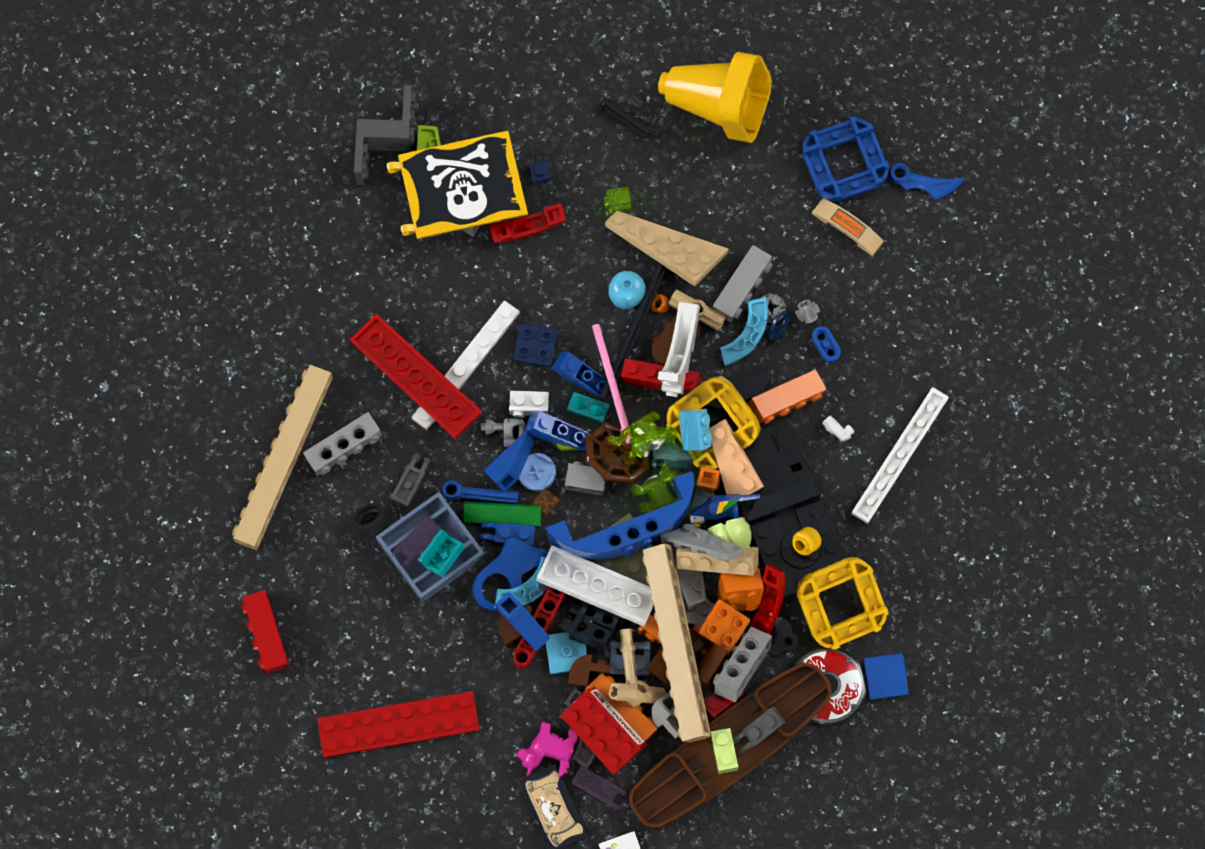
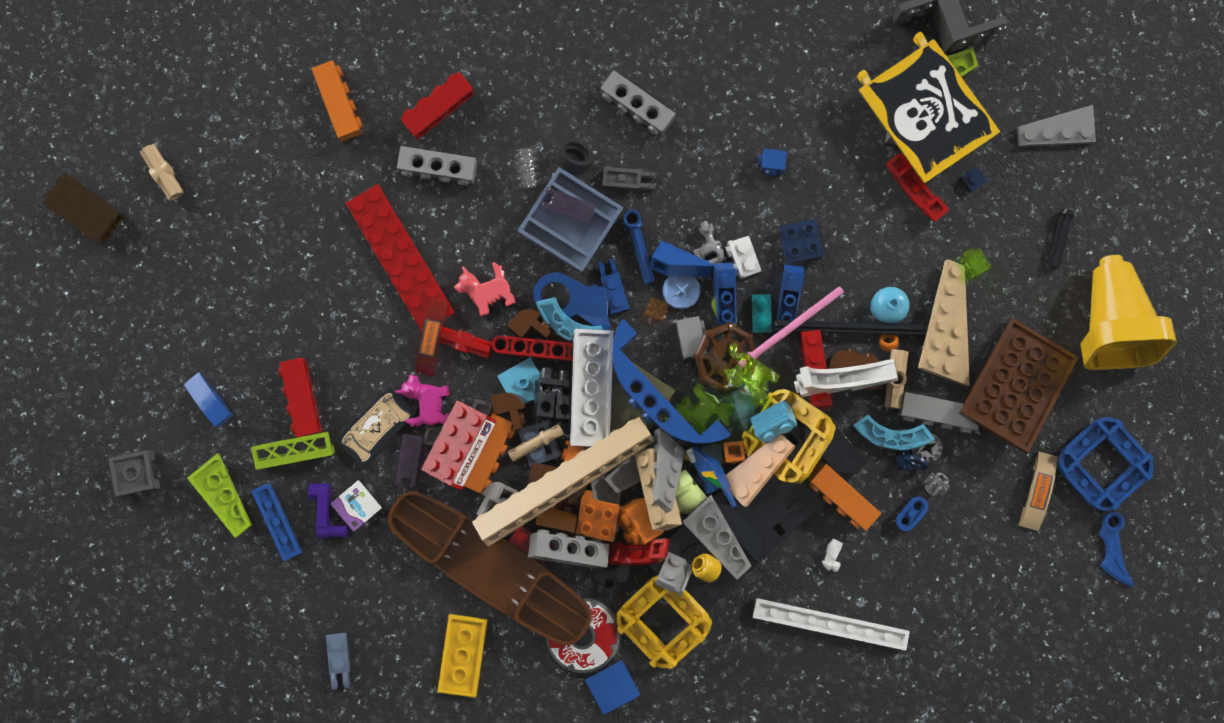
camera: 70 degrees right, 10 degrees up
tan brick [232,365,333,551] -> none
red plate [349,313,483,440] -> none
white plate [411,300,520,430] -> none
teal bracket [418,529,465,578] -> none
green tile [463,502,542,526] -> none
blue slope [495,592,550,651] -> none
tan piece [609,680,666,707] -> none
yellowish green brick [711,728,738,774] -> none
dark grey hinge [733,707,786,754] -> none
none -> orange brick [311,60,363,142]
none -> light grey brick [397,146,477,186]
none -> clear red slope [415,297,450,376]
none -> red piece [436,326,492,358]
none -> yellow tile [437,614,488,698]
none -> coral animal [454,262,516,316]
none -> clear piece [513,148,541,190]
none -> light grey plate [655,552,692,596]
none -> light grey wing [682,495,751,579]
none -> blue brick [758,149,787,176]
none -> reddish brown plate [959,318,1079,454]
none -> light grey wing [1017,105,1096,147]

